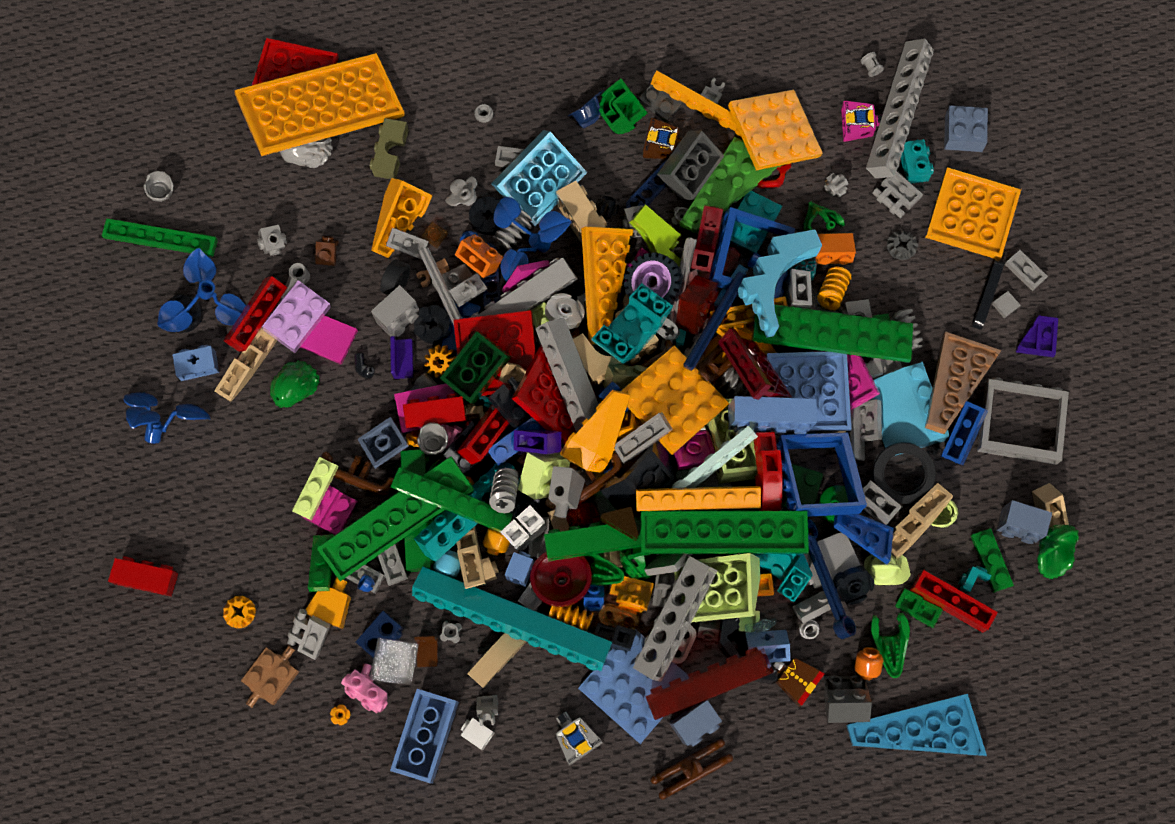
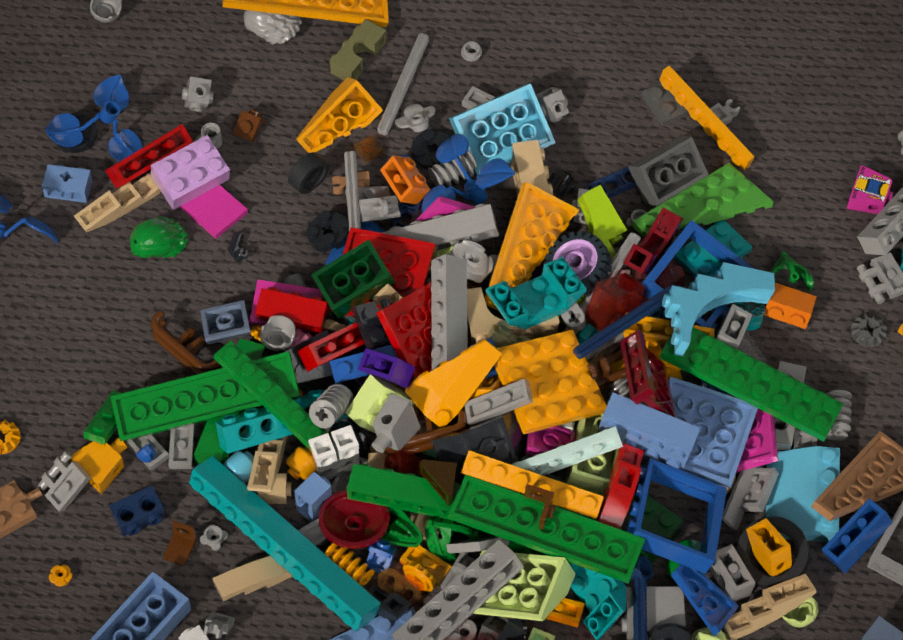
camera: 15 degrees right, 15 degrees down
green plate [102,218,218,257] -> none
yellowish green plate [292,457,339,520] -> none
dark pink plate [302,486,358,535] -> none
bright pink brick [341,664,388,714] -> none
clear plate [370,638,419,685] -> none
light grey brick [371,285,419,337] -> none
light grey plate [386,228,429,260] -> none
dark purple panel [390,336,414,379] -> none
light orange gear [424,345,457,378] -> none
dark blue piece [568,90,604,128] -> none
green brick [599,78,648,134] -> none
torso [643,118,682,159] -> none
light orange plate [728,90,823,170] -> none
red helmet [757,164,791,189] -> none
light orange piece [817,267,852,310] -> none
light grey gear [824,173,848,197] -> none
none -> light grey axle [377,33,429,136]
none -> reddish brown bracket [525,484,556,530]
none -> light grey brick [536,87,569,122]
none -> light orange torso [746,518,792,577]

